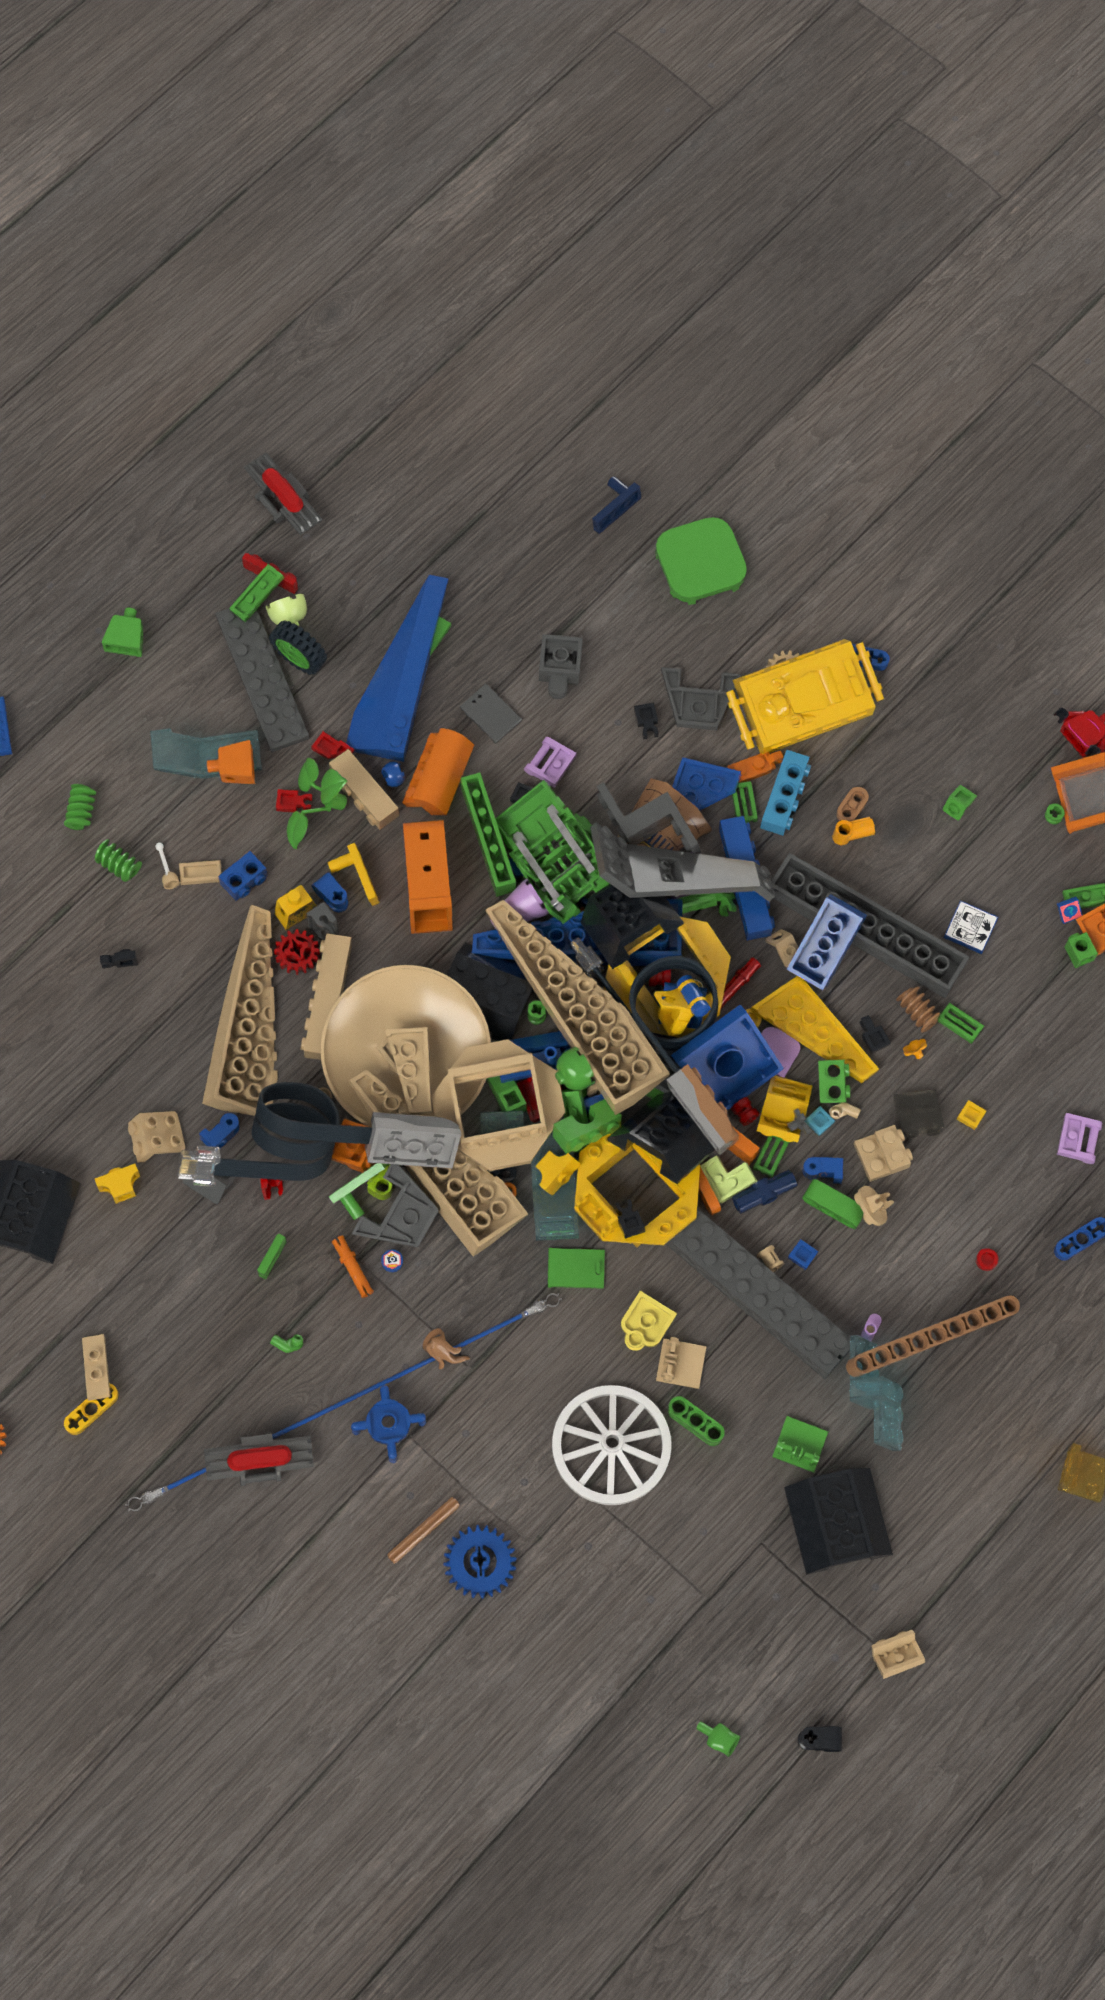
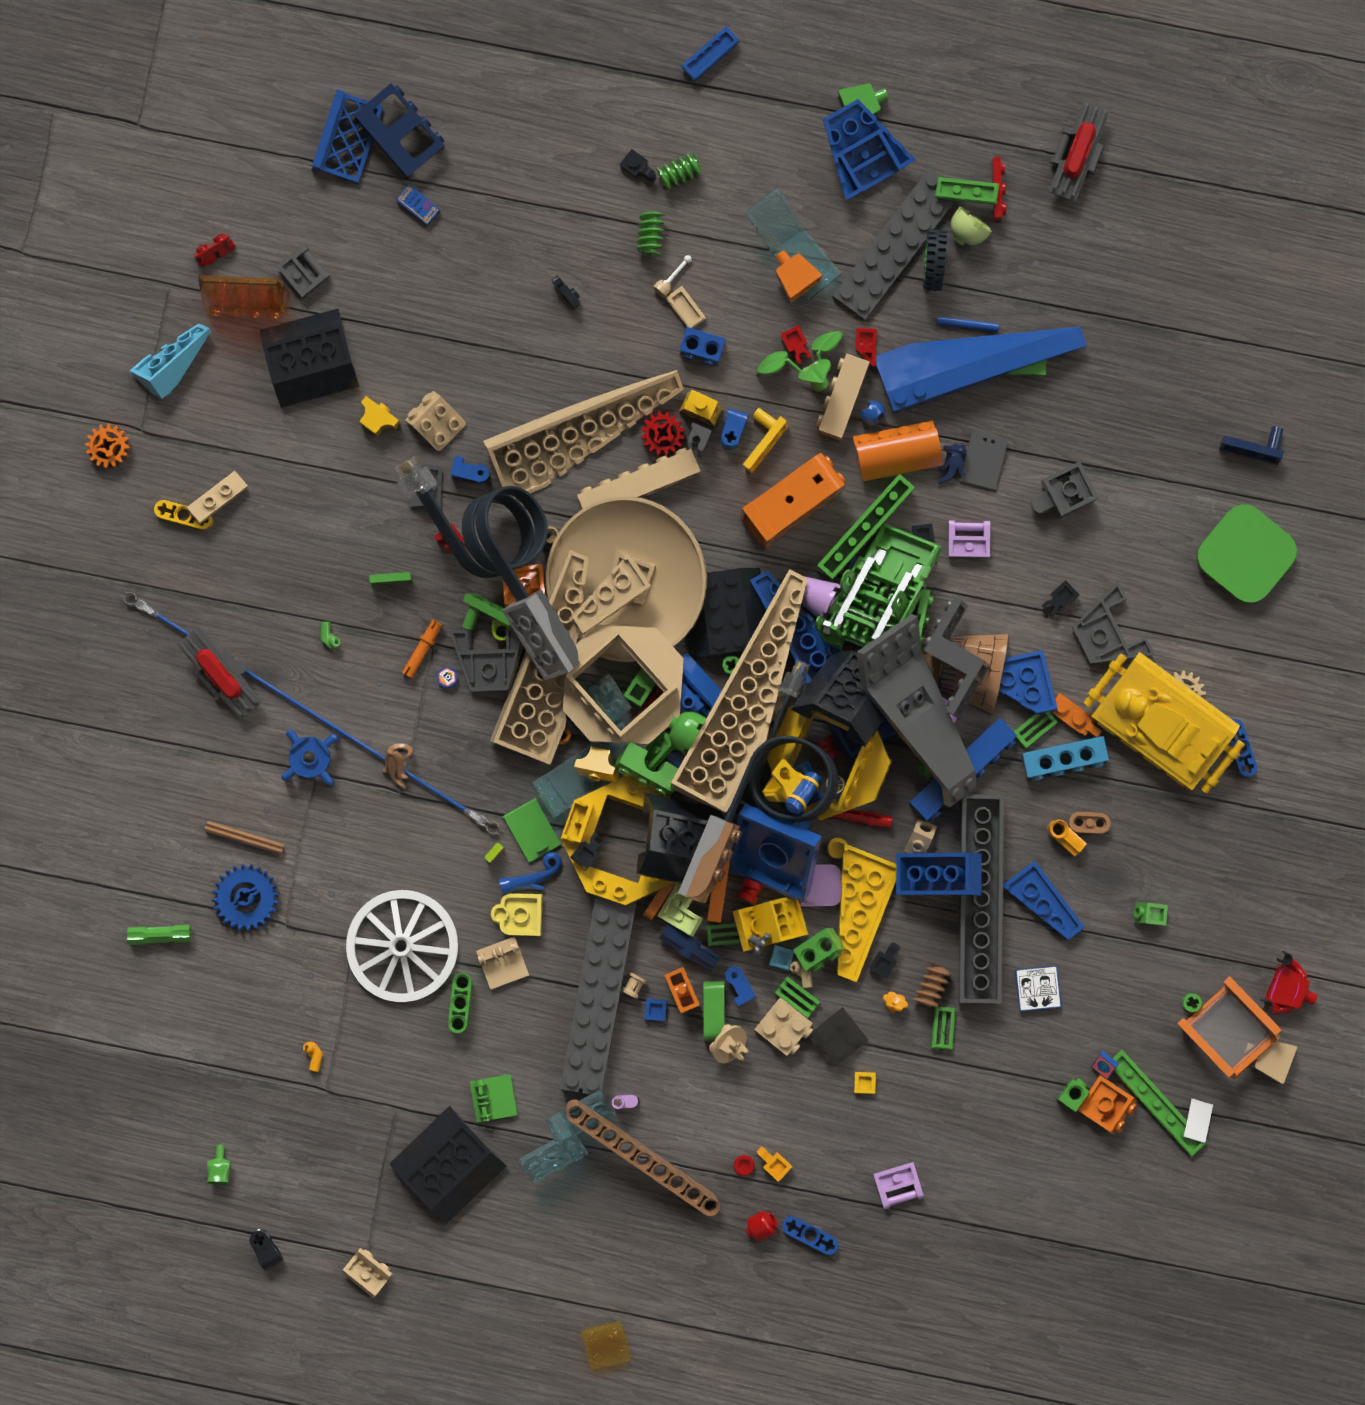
camera: 70 degrees right, 15 degrees up
none -> bright green axle [127,925,192,945]
none -> light orange arm [303,1042,323,1072]
none -> lime tile [485,843,505,863]
none -> blue plant [498,852,562,895]
none -> black plate [619,149,656,182]
none -> orange brick [664,967,700,1013]
none -> red head [746,1211,778,1242]
none -> light orange plate [756,1146,793,1182]
none -> bright green tile [775,977,820,1018]
none -> blue wedge [823,99,916,201]
none -> blue bar [937,316,999,332]
none -> dark blue piece [937,443,967,484]
none -> blue wing [1003,861,1085,940]

